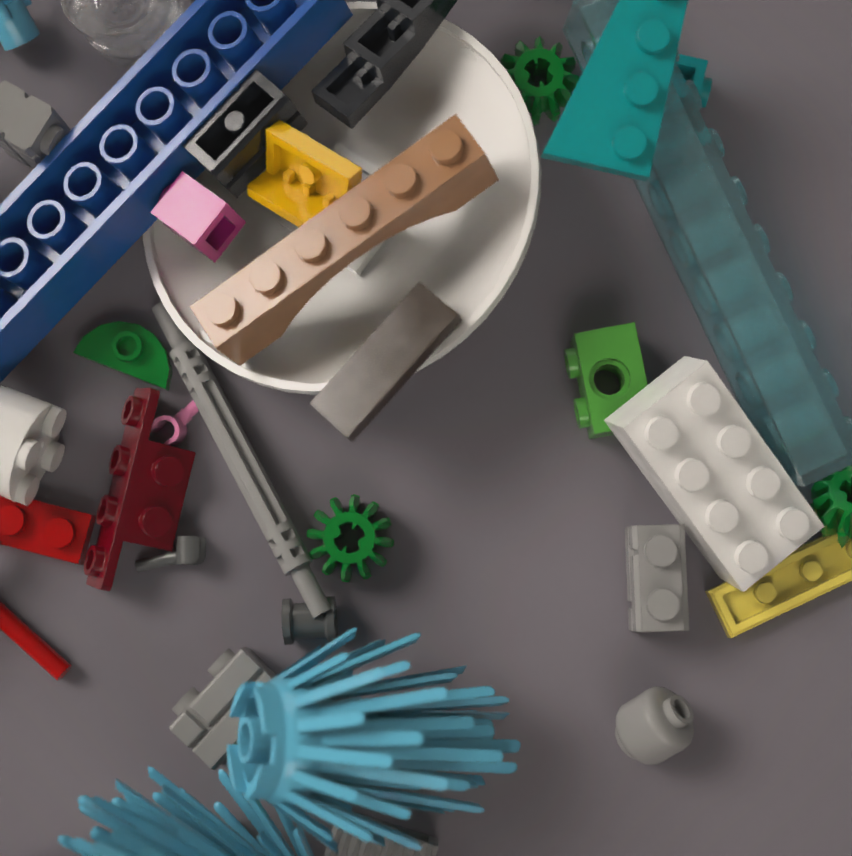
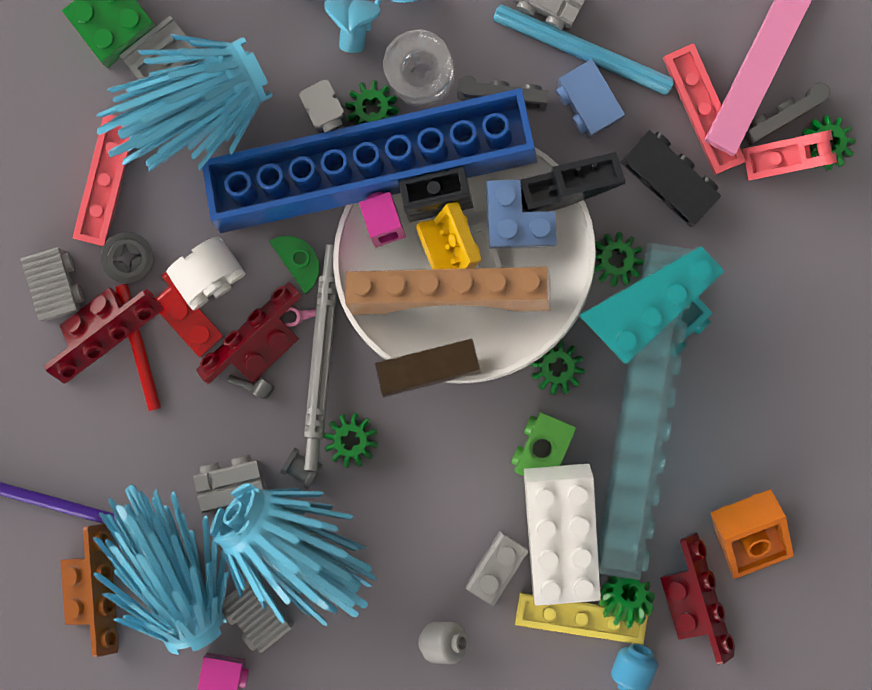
camera: 30 degrees right, 5 degrees up
none -> green gear [345,80,400,125]
none -> medium blue plate [486,180,557,249]
none -> green gear [530,340,585,395]

